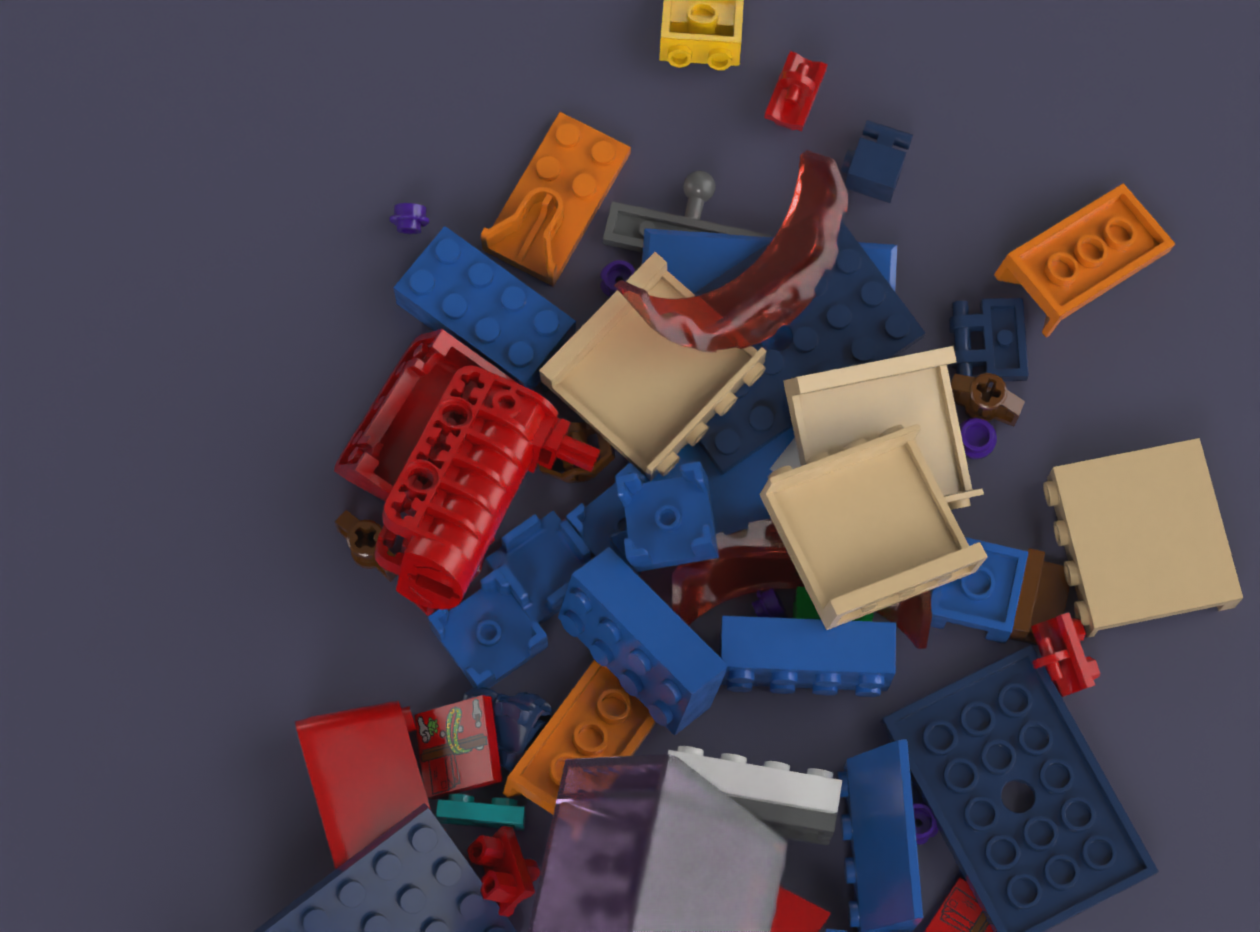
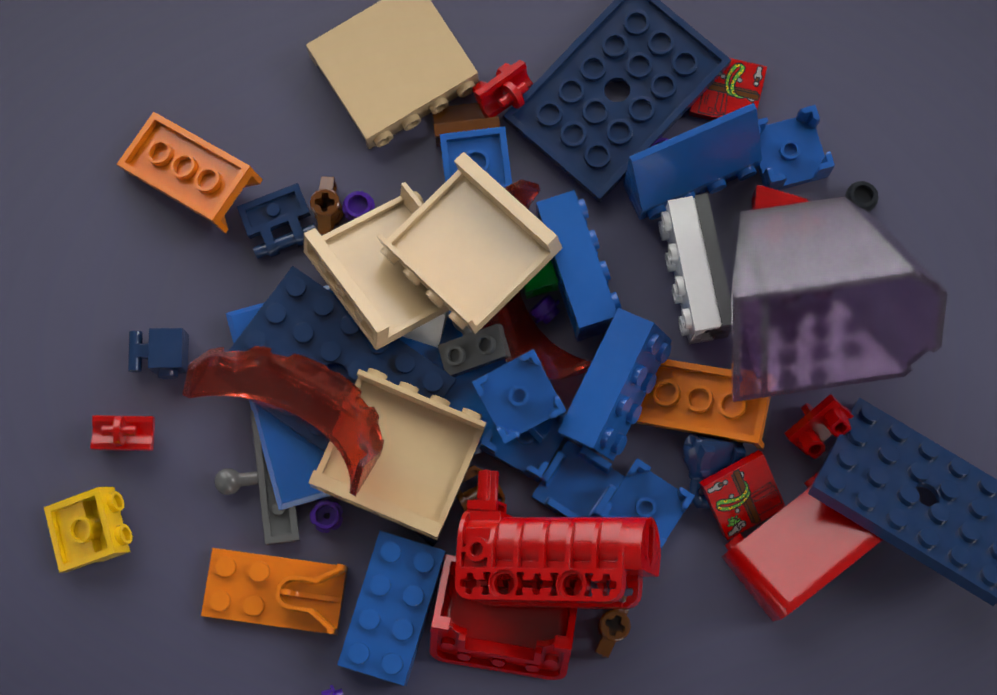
camera: 105 degrees left, 5 degrees up
teal plate [436,794,526,831] -> none
none -> dark grey plate [438,321,511,377]

